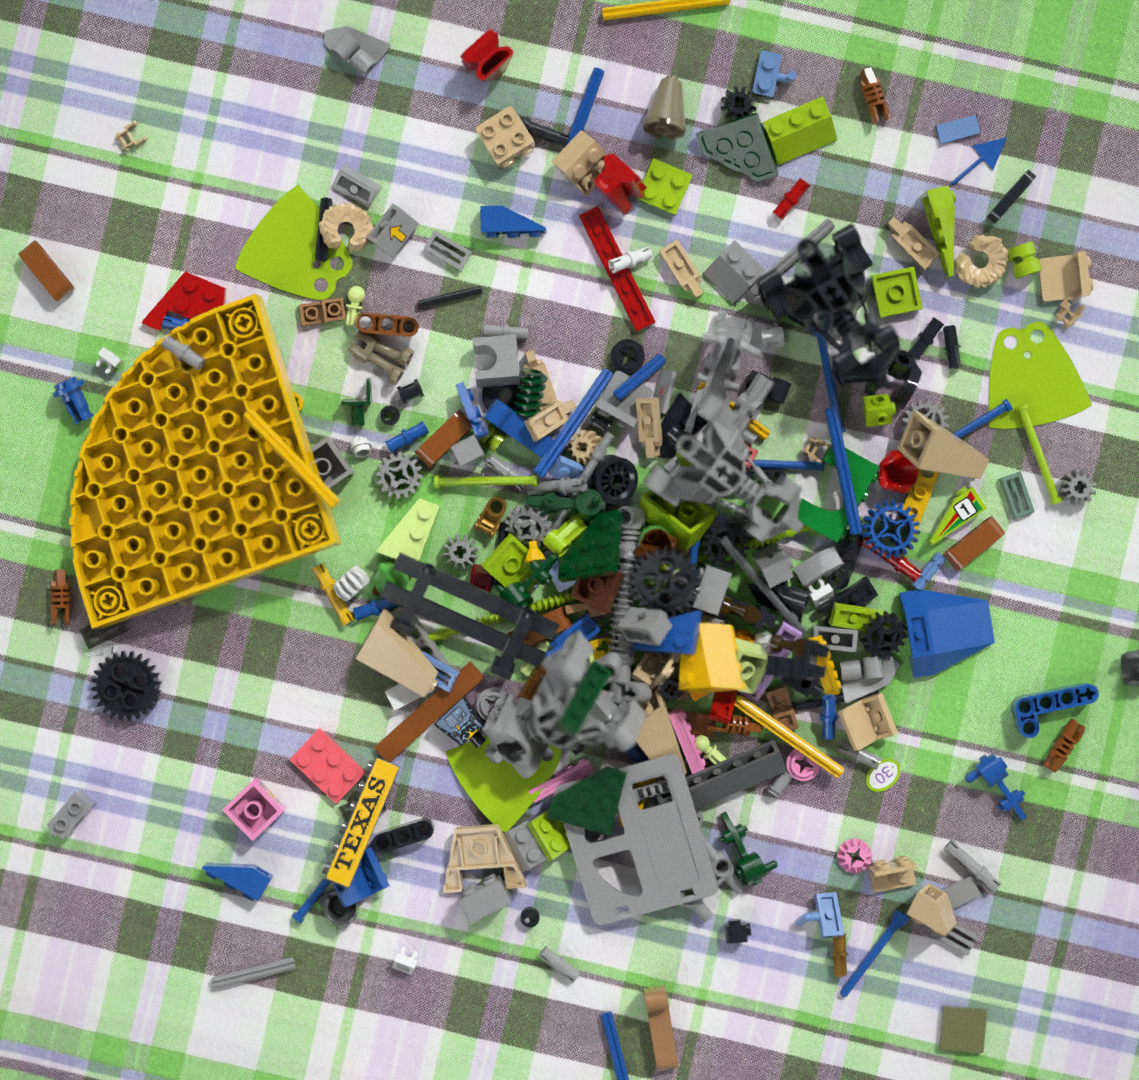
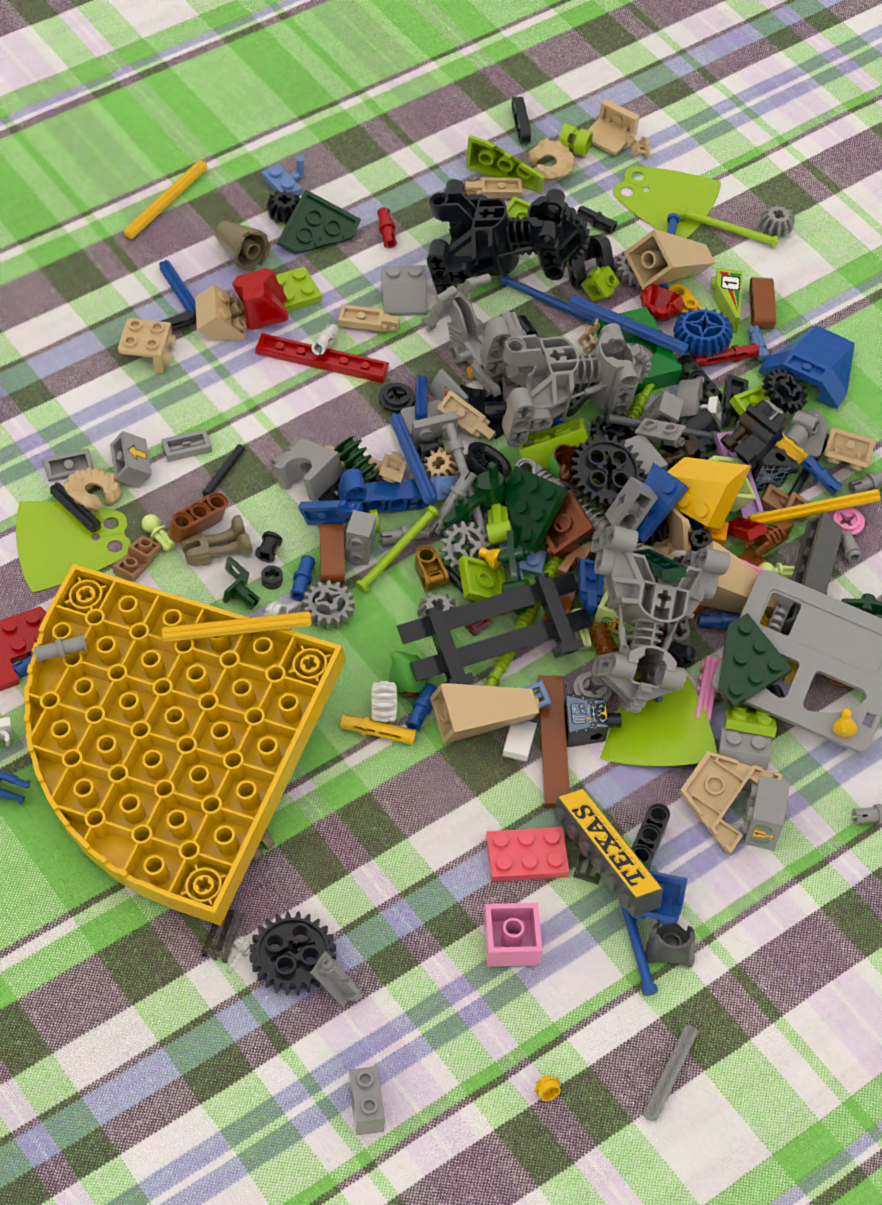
camera: 50 degrees left, 35 degrees down
dark orange hinge [50,569,70,625] -> none
blue slope [202,863,274,901] -> none
yellowish green wedge [376,498,441,561] -> none
white tile [392,947,417,975] -> none
red piece [460,29,514,81] -> none
blue slope [480,205,546,238] -> none
black bush [520,907,540,928] -> none
light grey axle [749,219,835,296] -> none
white tile [761,323,785,350] -> none
lime slope [762,96,837,166] -> none
dark orange hinge [860,67,891,125] -> none
medium blue piece [935,115,980,145] -> none
blue piece [951,137,1007,185] -> none
sand green tile [999,471,1035,519] -> none
none -> light grey hinge [310,951,362,1007]
none -> yellow plate [534,1075,561,1101]
none -> light grey hinge [635,418,686,448]
none -> yellow rock [832,709,857,737]

